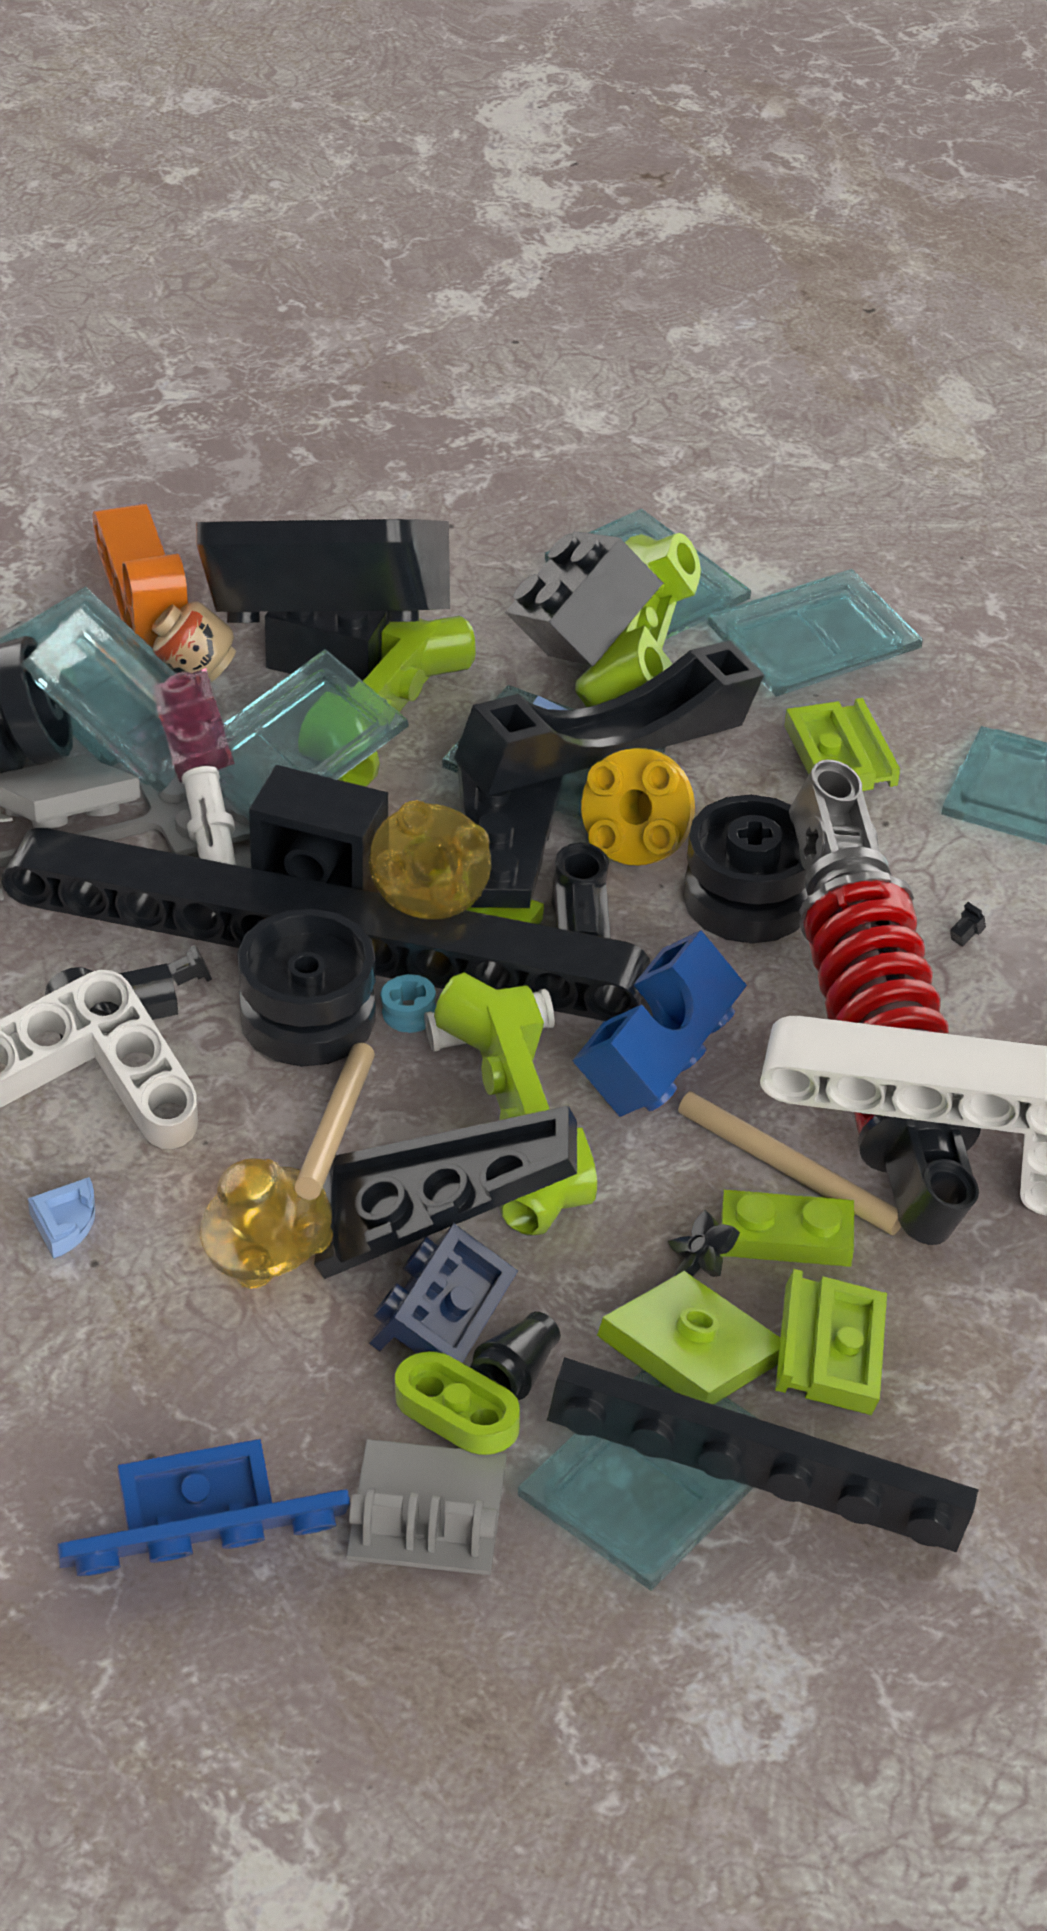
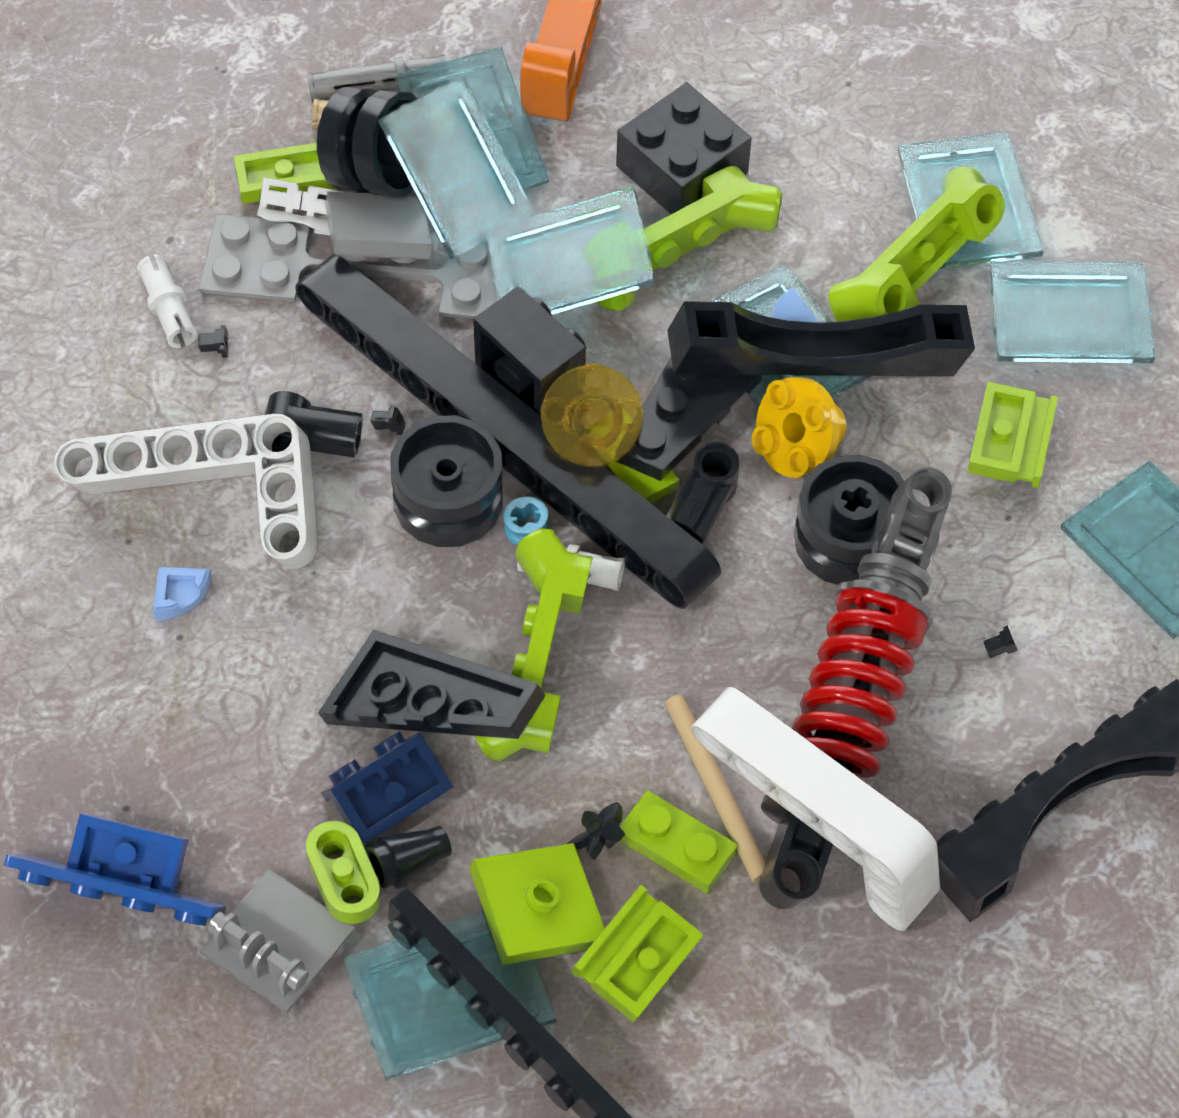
camera: 30 degrees right, 15 degrees up
tan head [152,602,236,684] -> none
clear pink slope [152,668,235,782] -> none
white pin [182,766,237,865] -> none
black windscreen [196,519,450,623] -> none
clear yellow plate [199,1158,333,1288] -> none
tan bar [295,1043,375,1200] -> none
brick [505,531,663,666] -> none
blue arch [572,930,747,1117] -> none

